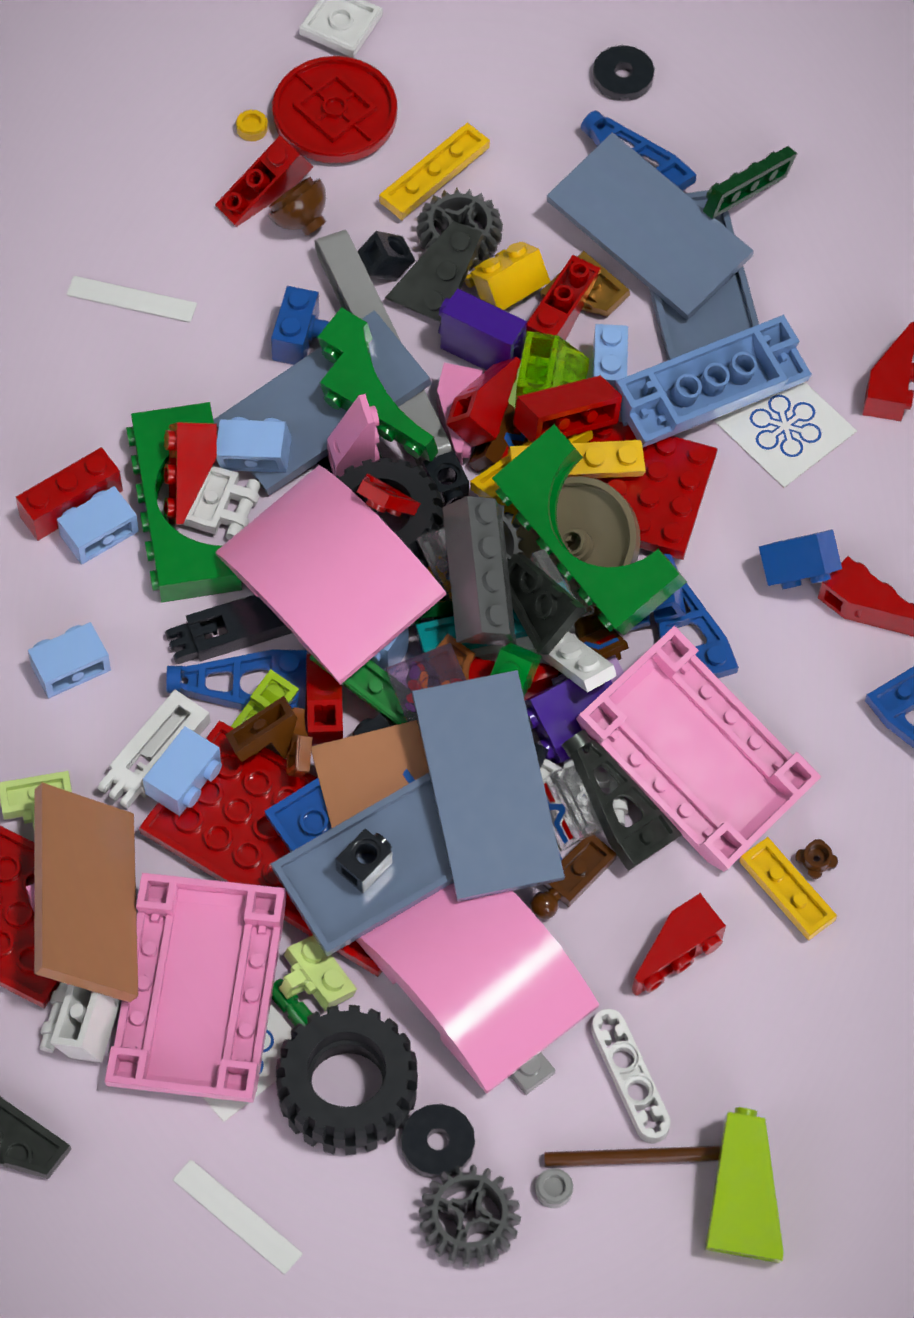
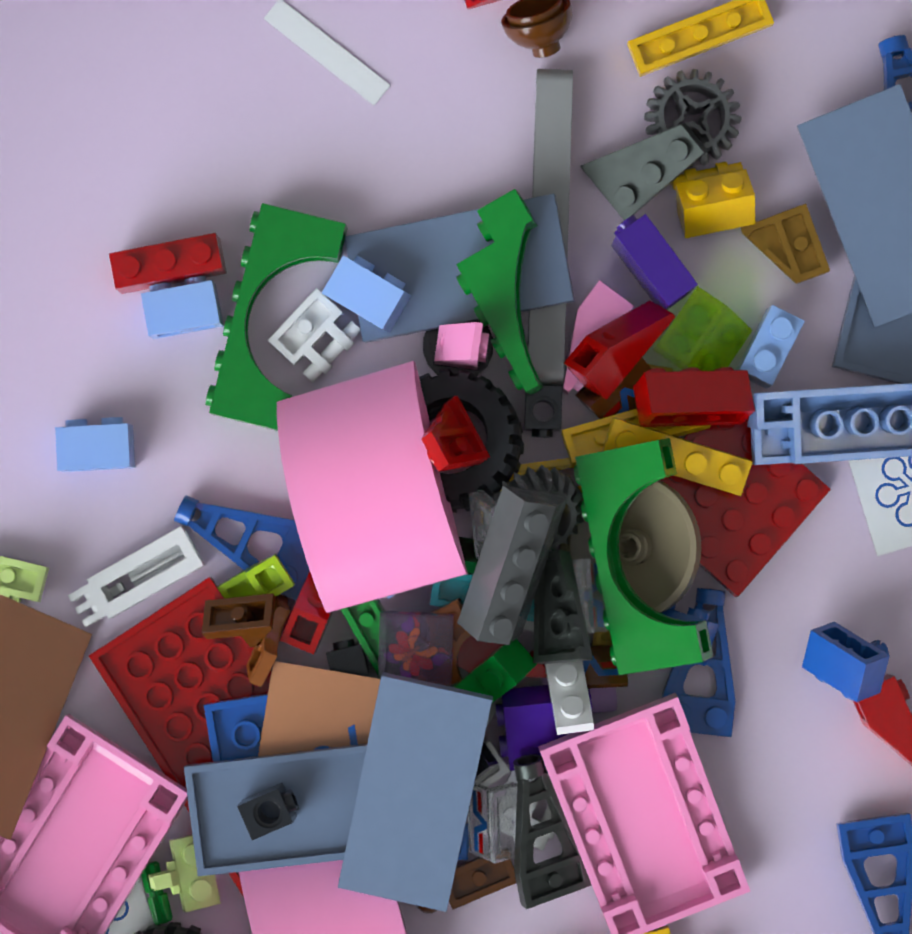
camera: 30 degrees right, 25 degrees up
light blue brick [143,726,222,816] -> none
red slope [164,422,217,526] -> none
black hinge [165,595,293,664] -> none
blue brick [271,286,330,365] -> none
black brick [357,231,416,281] -> none
red slope [525,255,601,360] -> none

